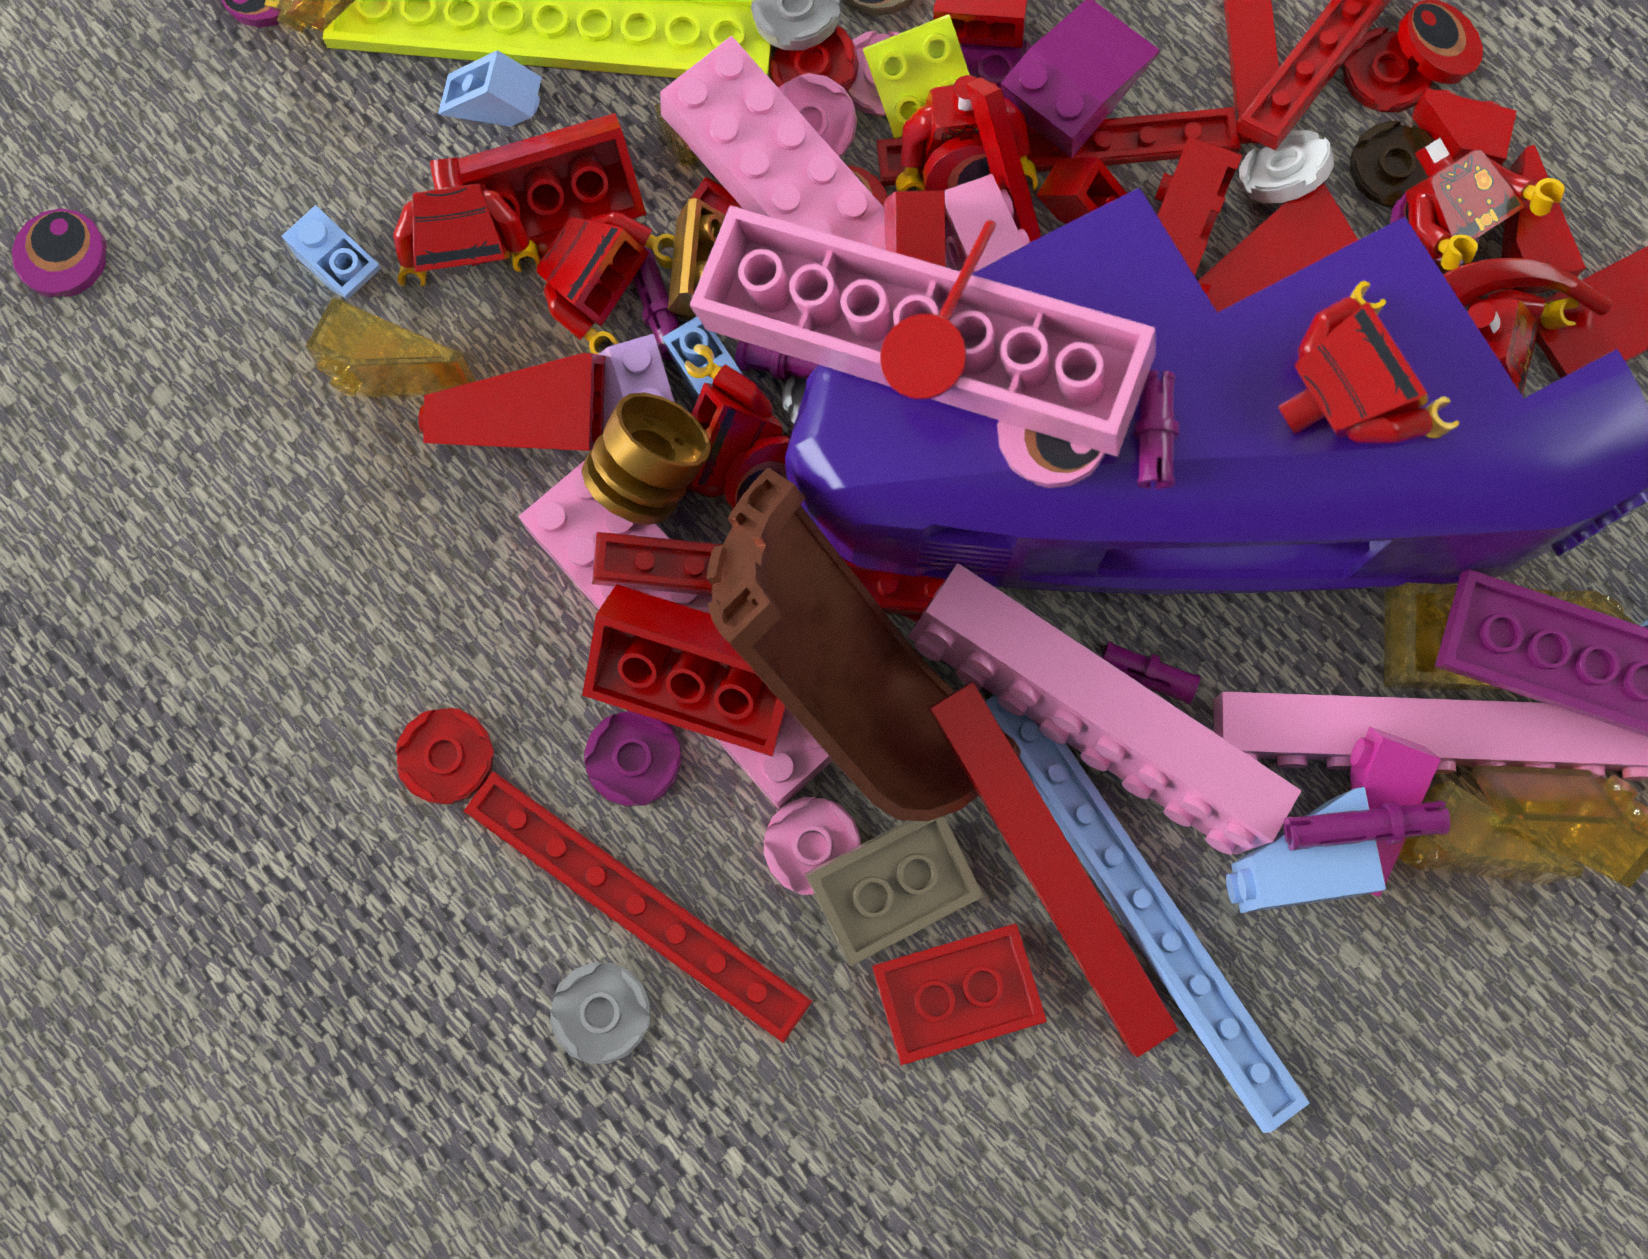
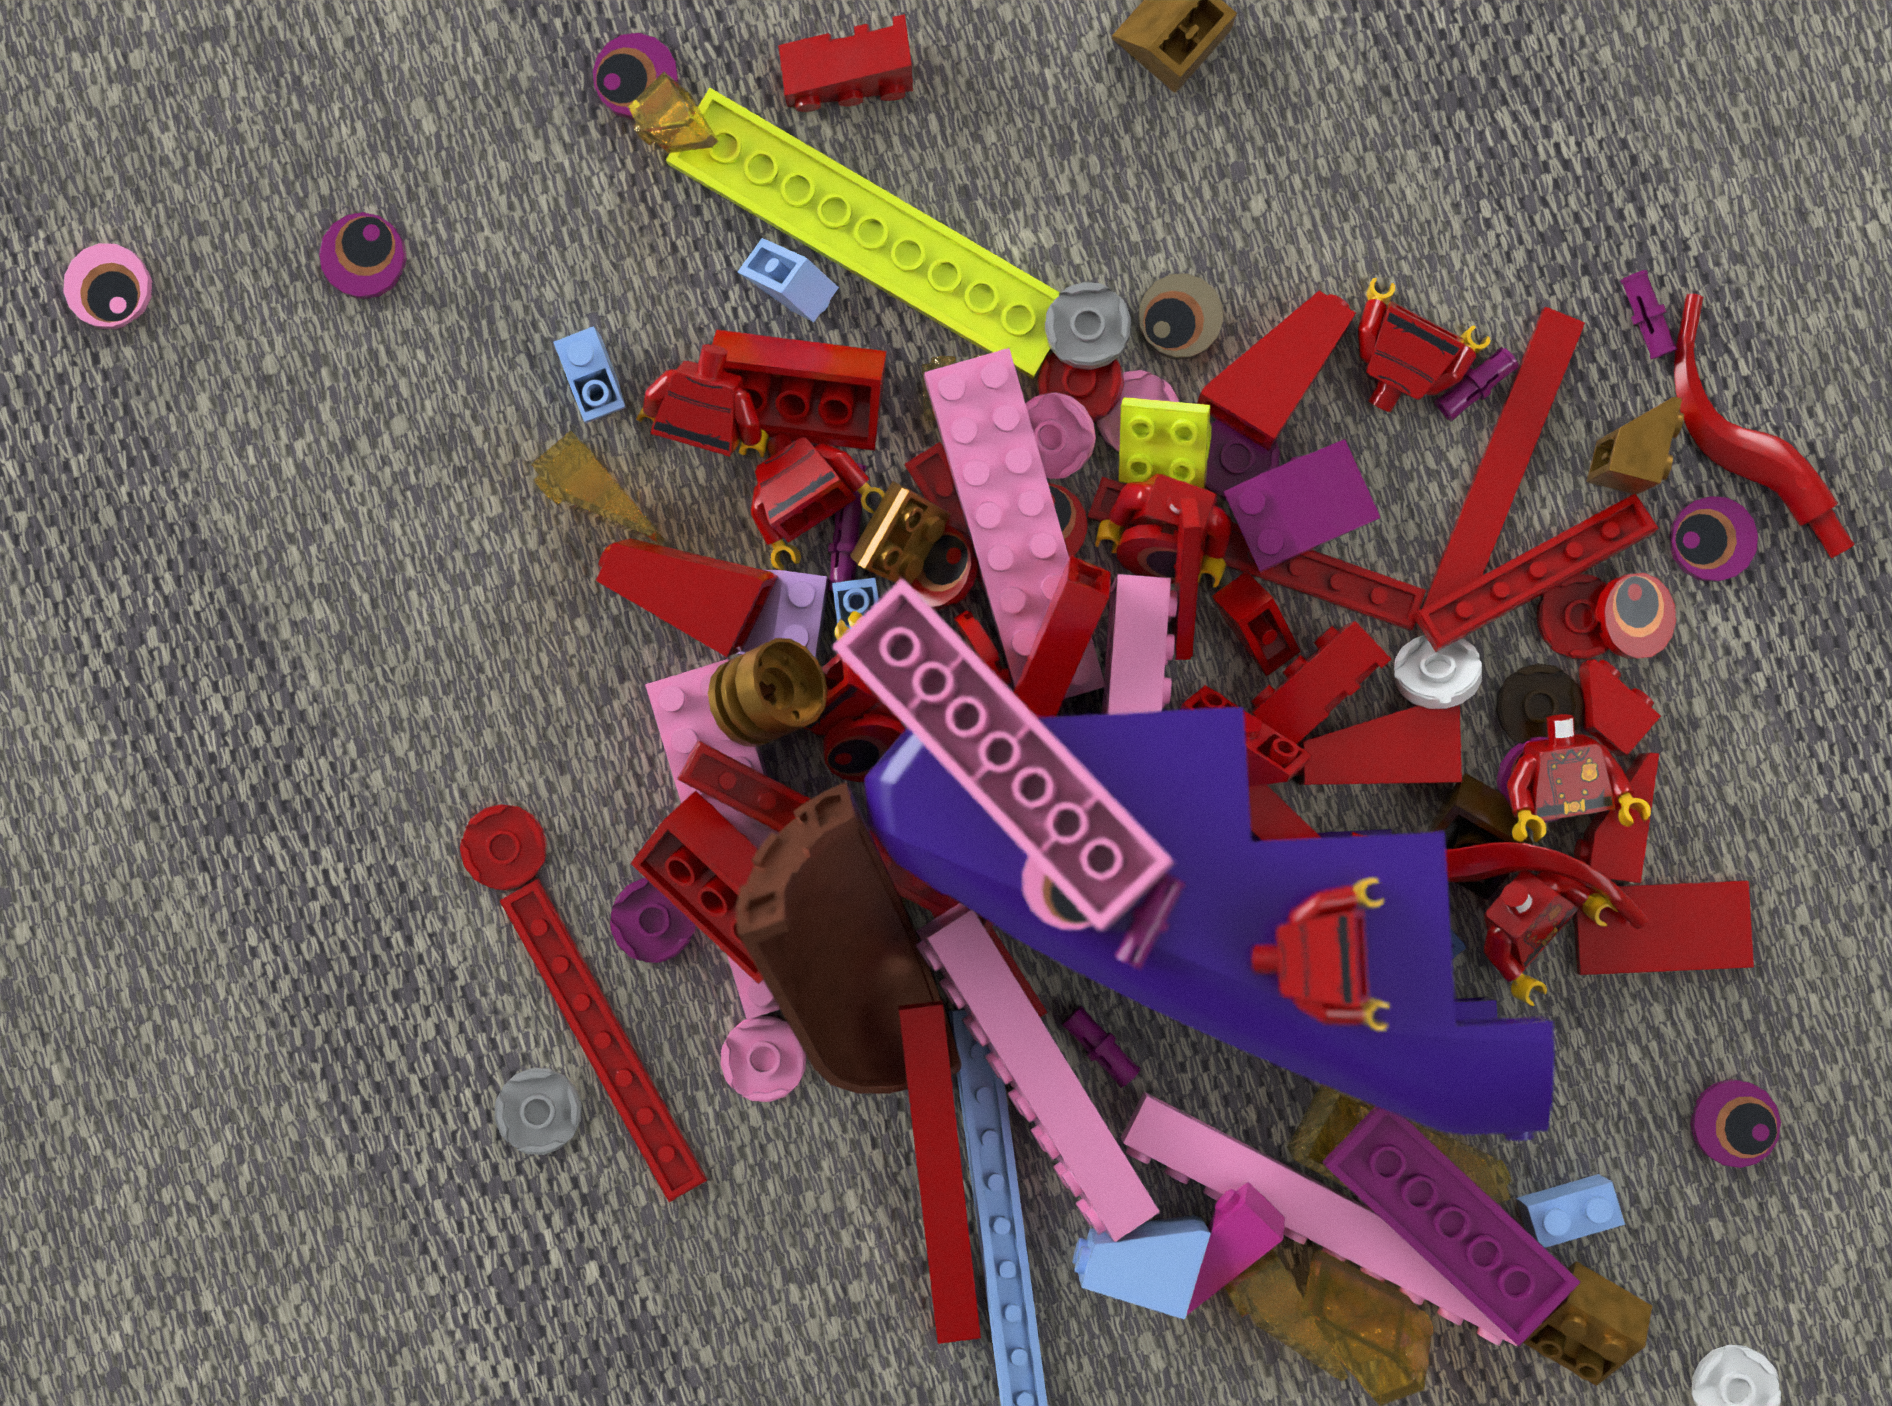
camera: 30 degrees right, 10 degrees up
dark tan plate [804,816,984,966] -> none
red plate [872,923,1047,1066] -> none
red piece [880,220,996,400] -> none
magenta pin [1284,800,1450,851] -> none

